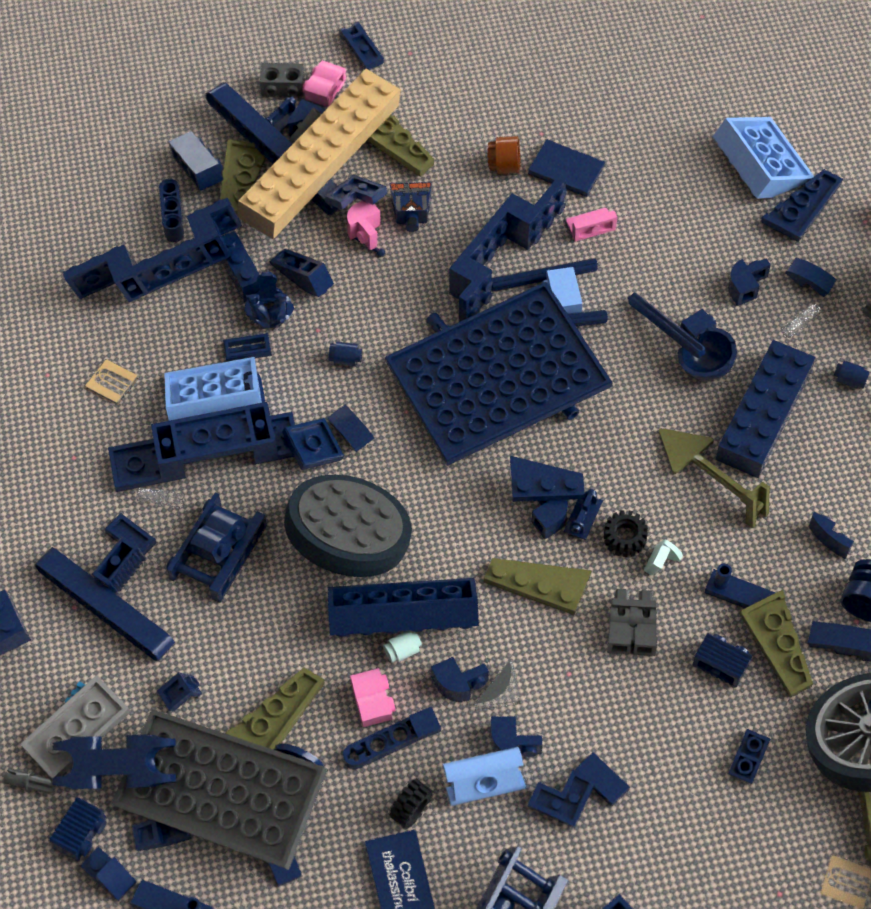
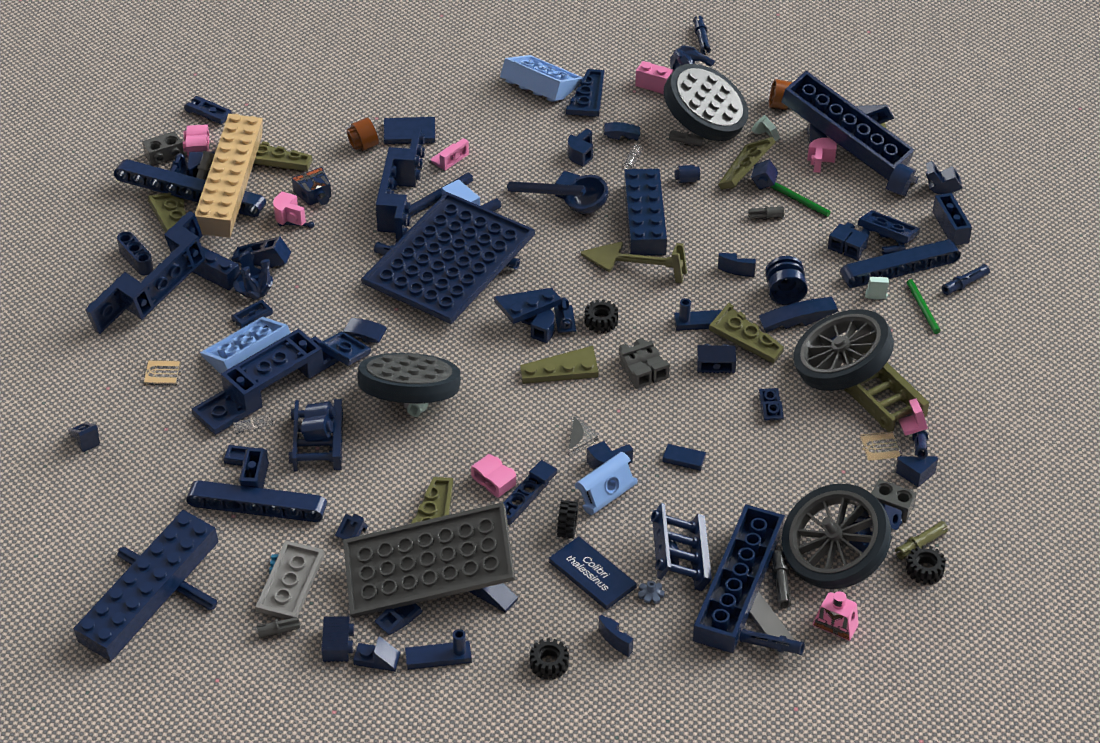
camera: 30 degrees left, 15 degrees down
dark blue piece [53,734,176,789] -> none
brick [168,131,223,191] -> none
dark blue plate [325,174,387,210] -> none
dark blue brick [328,341,363,366] -> none
dark blue brick [328,578,479,637] -> none
light aqua brick [383,630,422,663] -> none
dark blue brick [431,657,489,702] -> none
dark blue plate [528,770,596,829] -> none
light aqua tile [644,539,683,575] -> none

